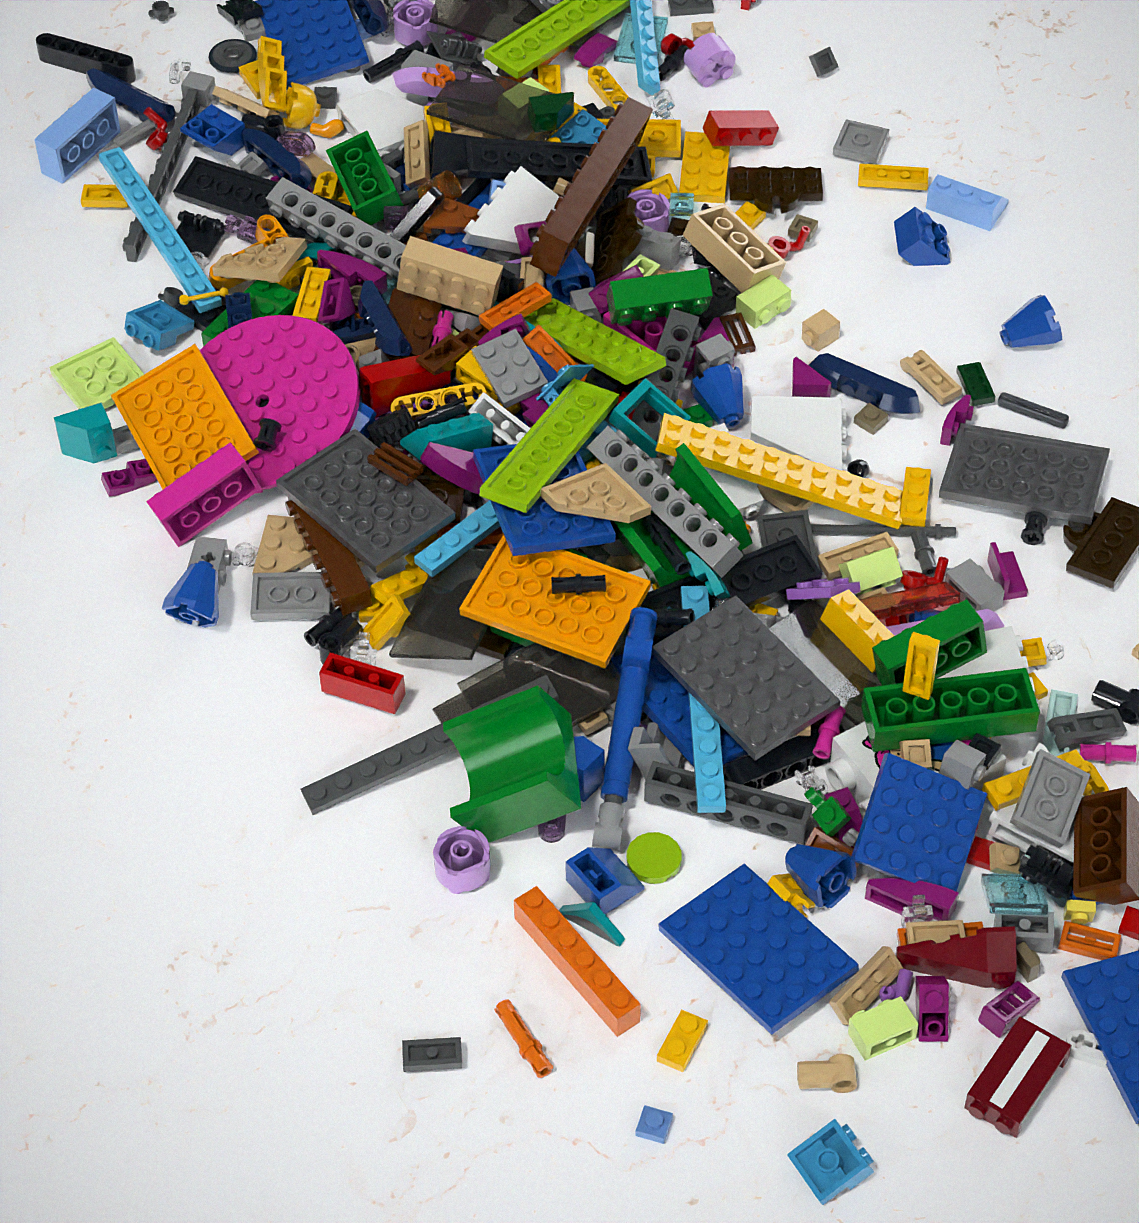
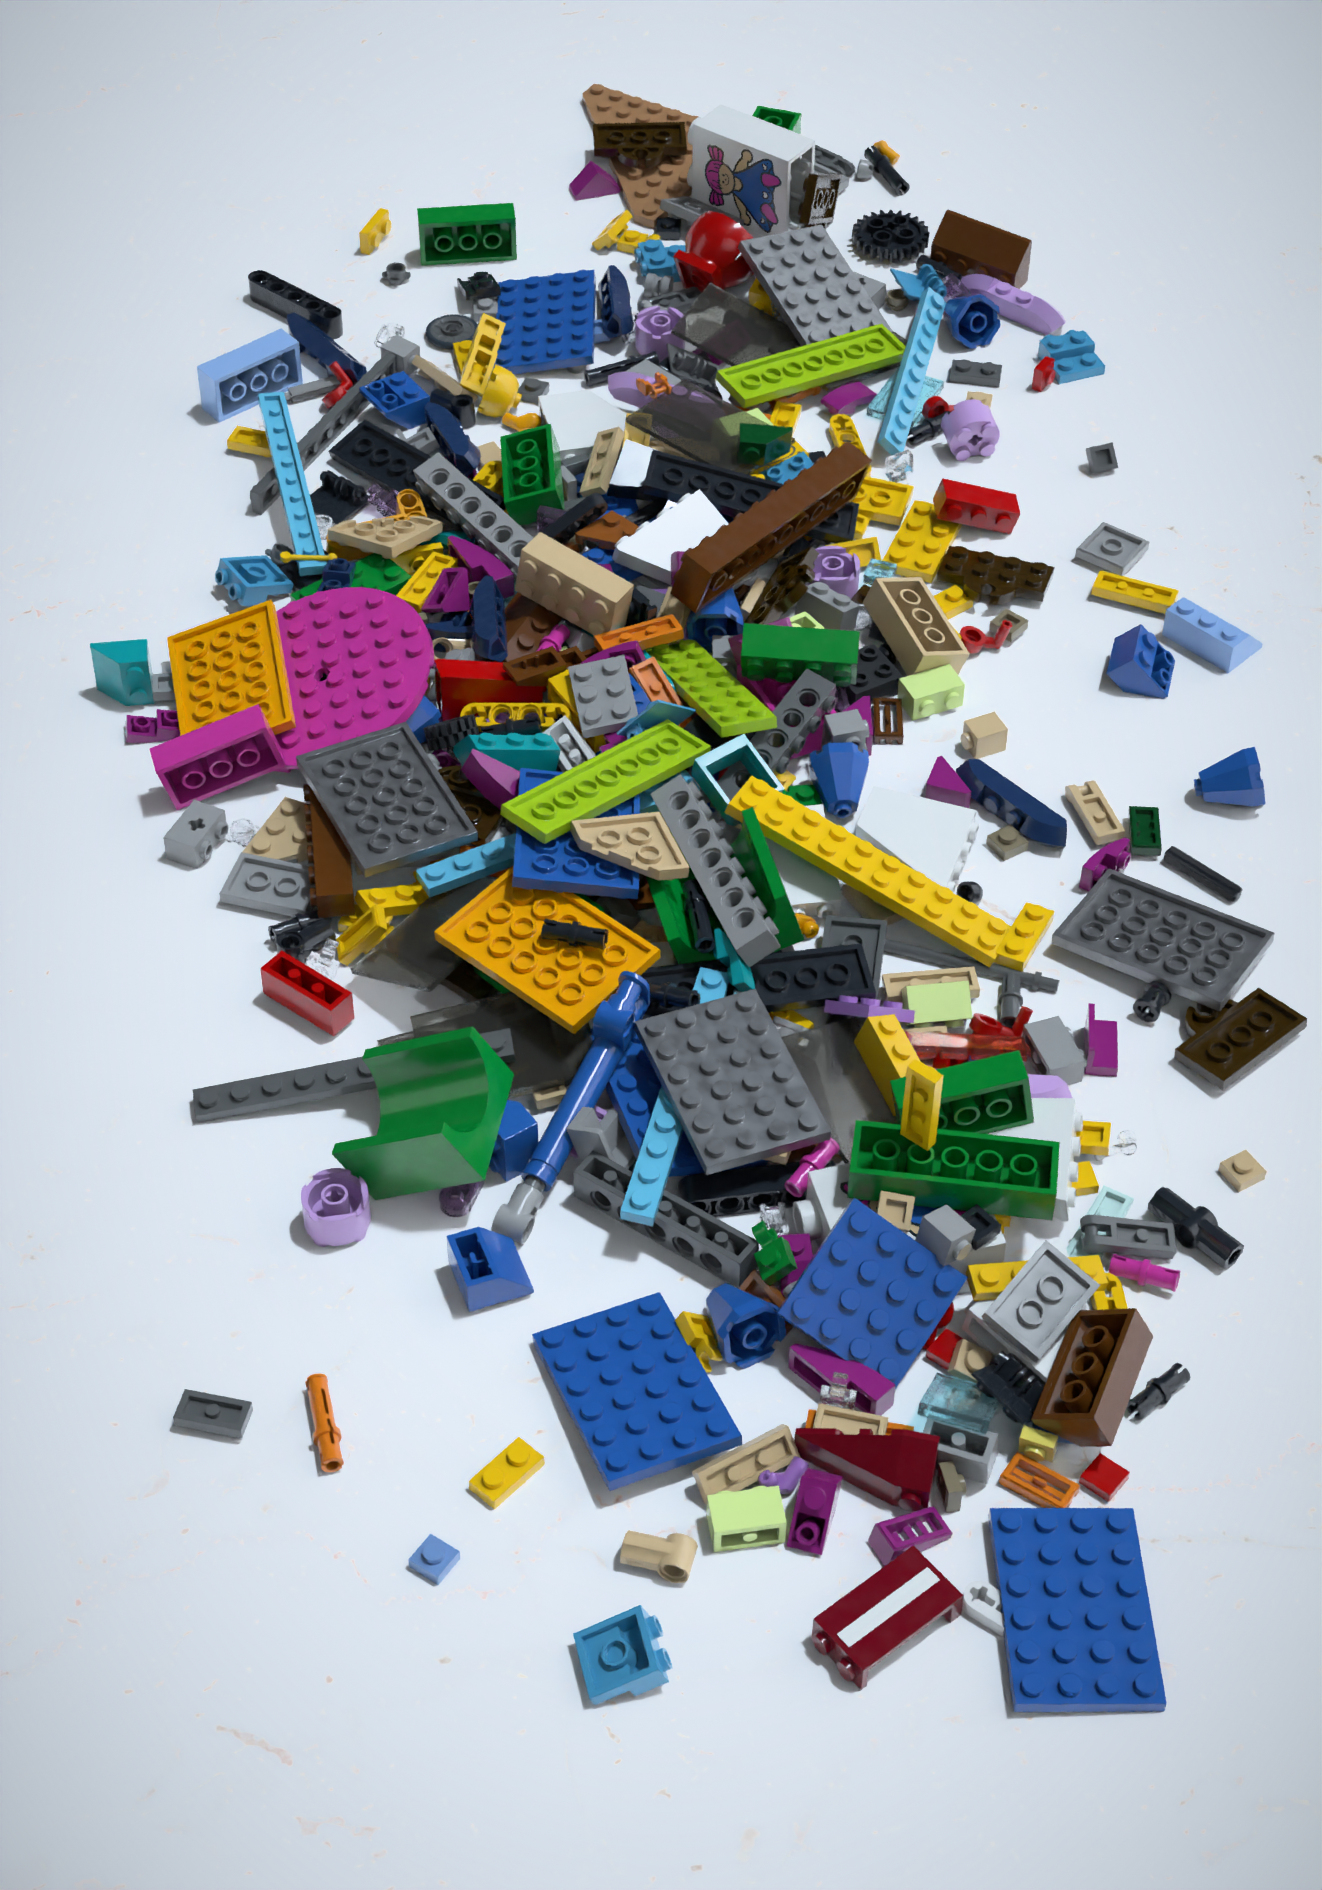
camera: 15 degrees right, 5 degrees down
yellowish green plate [49,337,144,409] -> none
blue cone [162,561,219,628] -> none
black bush [253,418,282,451] -> none
clear purple plate [277,131,316,157] -> none
reddish brown tile [367,442,423,486] -> none
clear orange wheel [418,170,462,200] -> none
orange brick [514,886,641,1037] -> none
teal tile [559,902,625,946] -> none
lime tile [626,832,682,884] -> none

